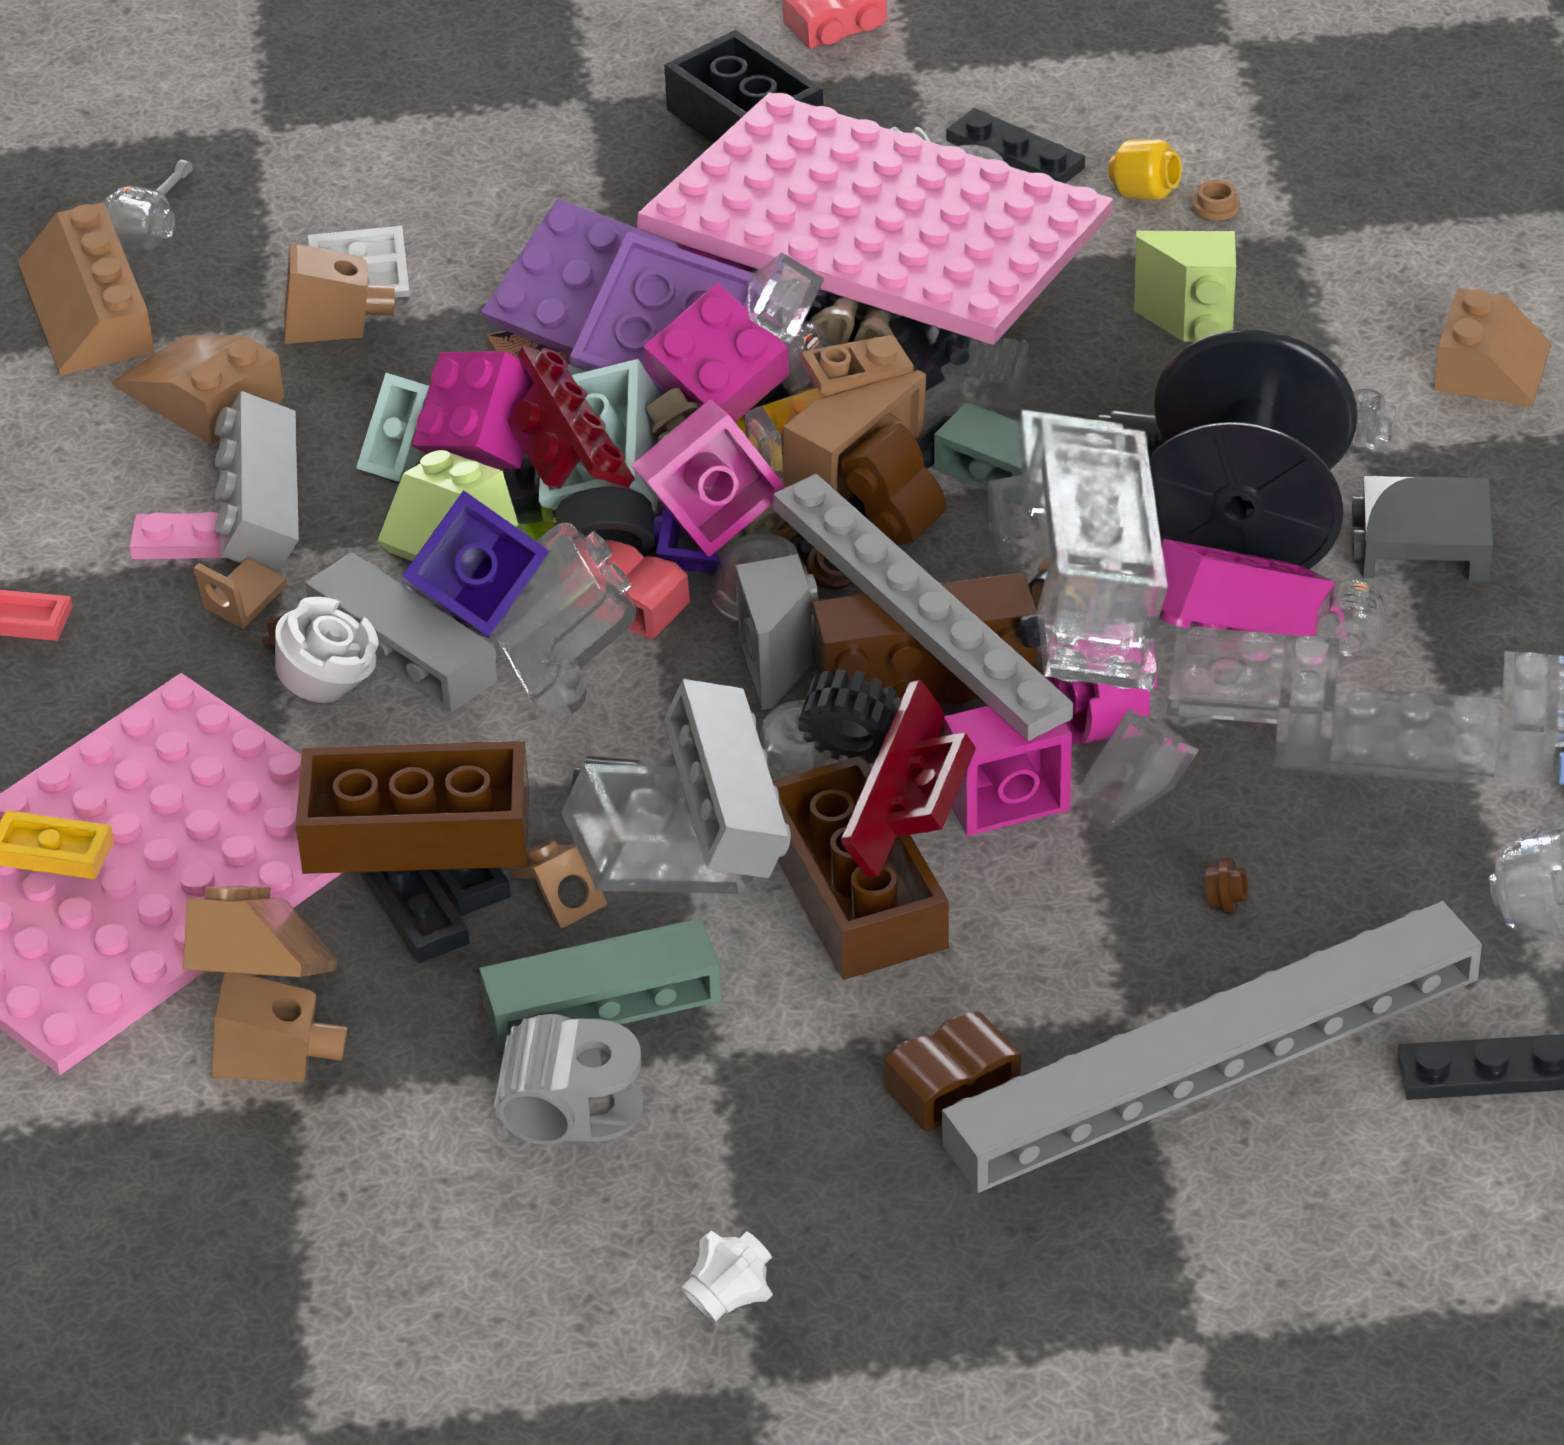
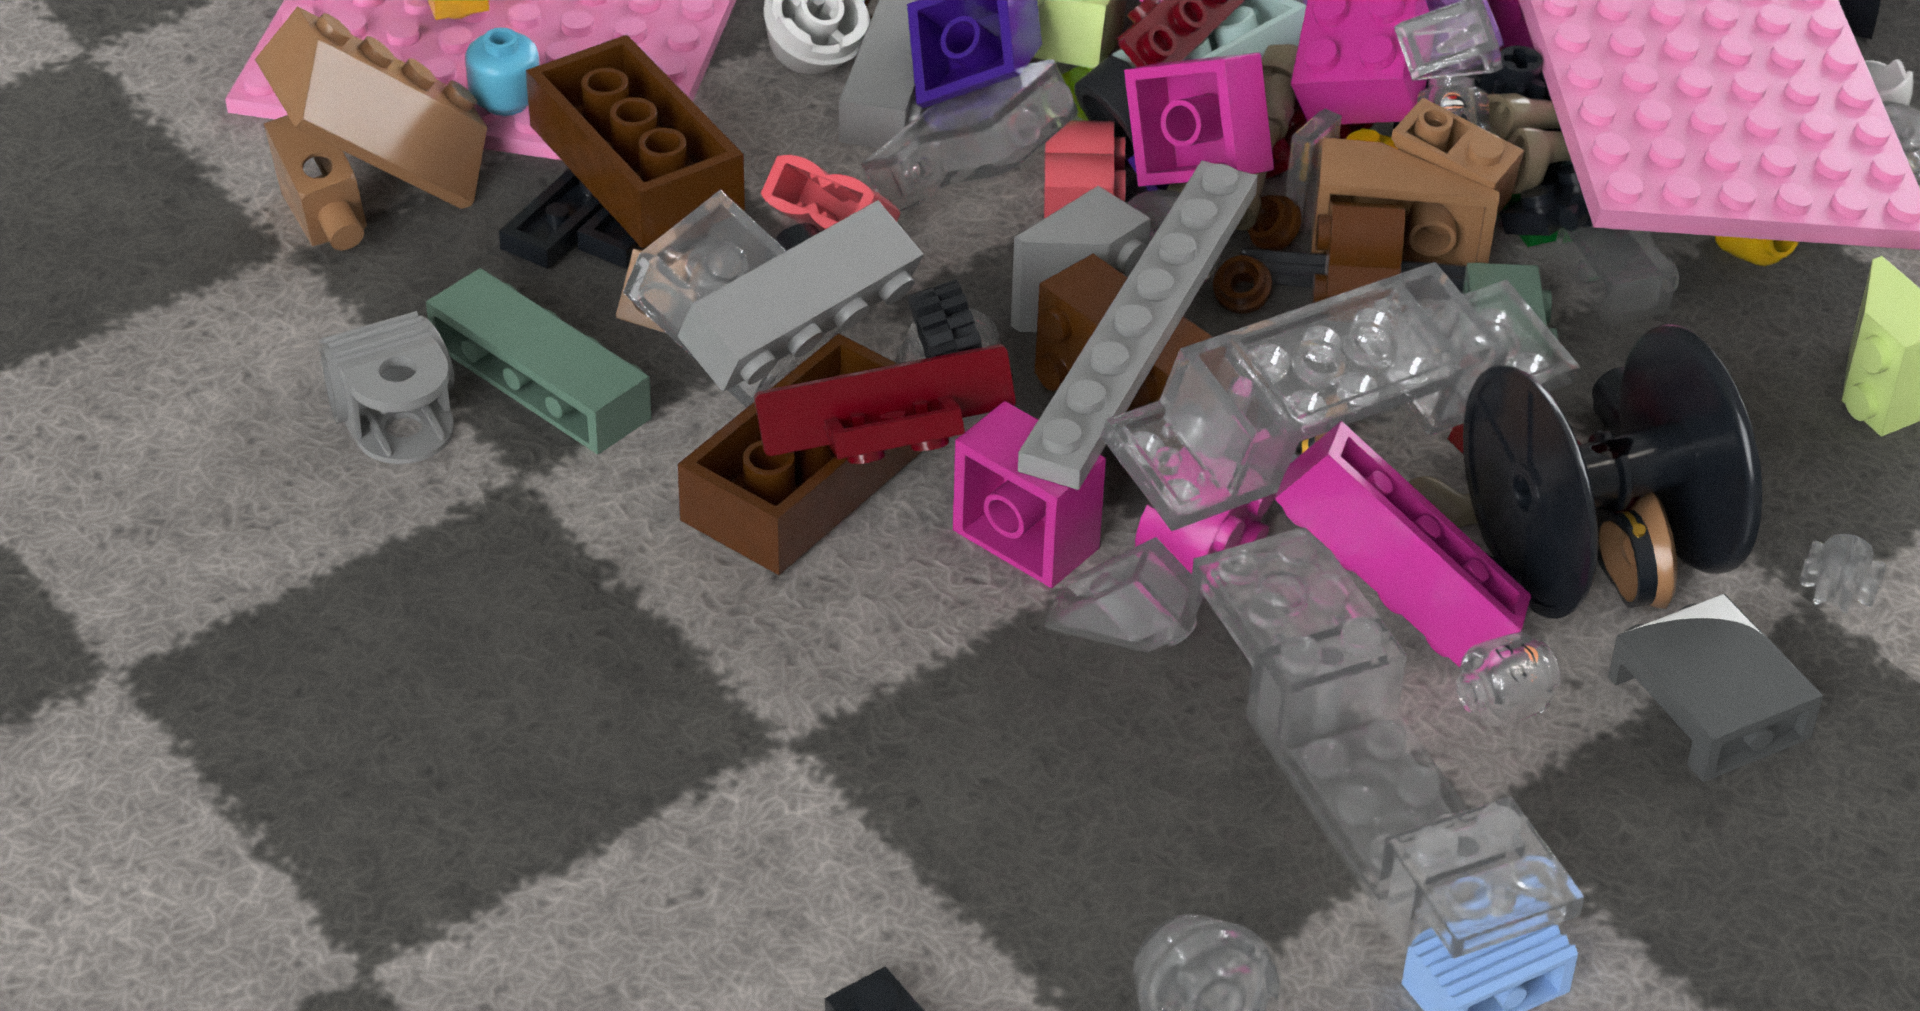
camera: 55 degrees right, 0 degrees up
white rock [681,1230,773,1323] -> none
reddish brown brick [884,1012,1021,1131] -> none
light grey brick [942,901,1482,1193] -> none
reddish brown plate [1206,857,1248,914] -> none
none -> medium azure head [465,28,540,116]
none -> coral brick [760,155,901,231]

